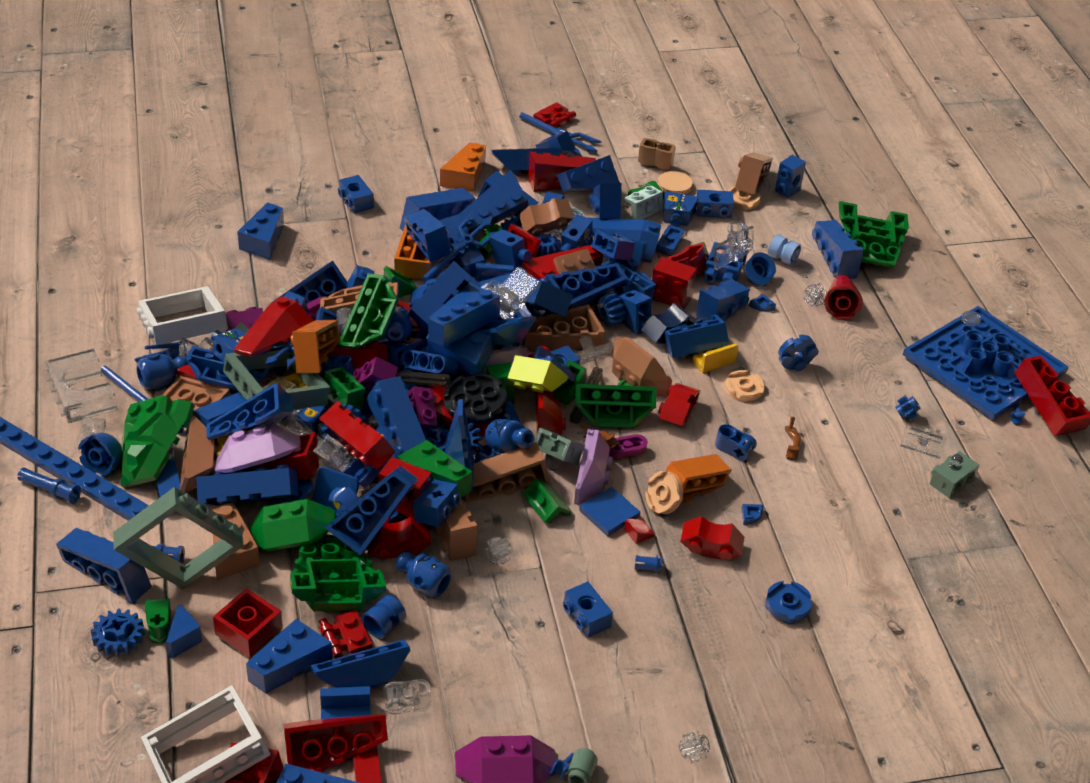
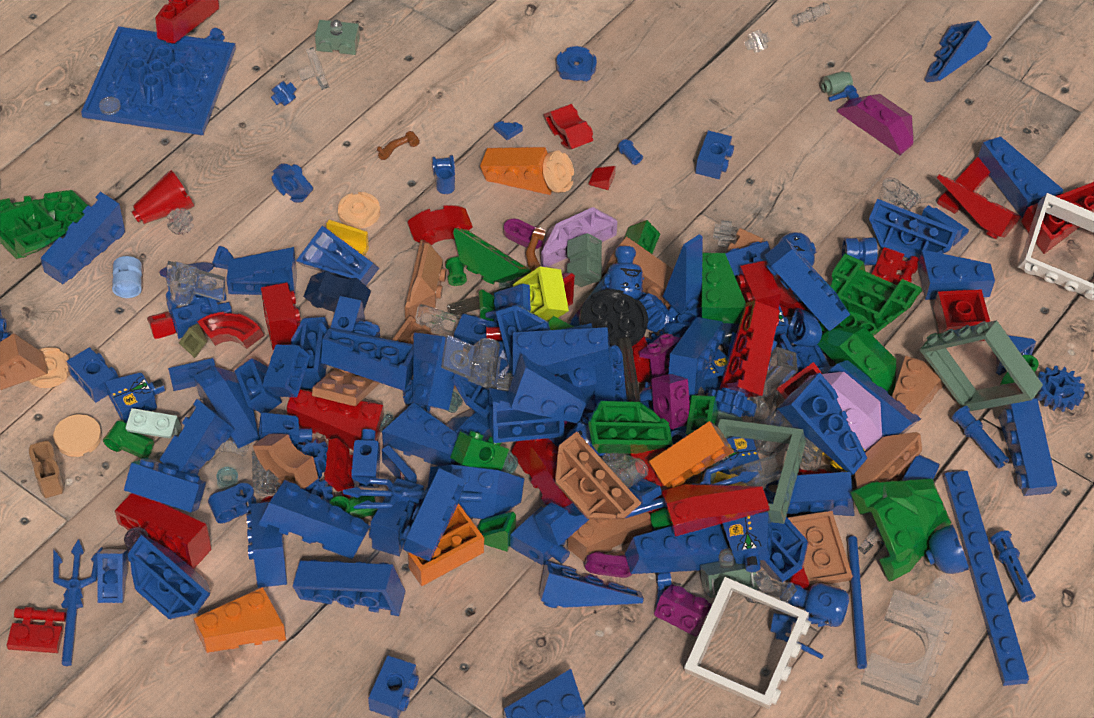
camera: 130 degrees left, 10 degrees up
blue tile [579,487,640,536] -> none

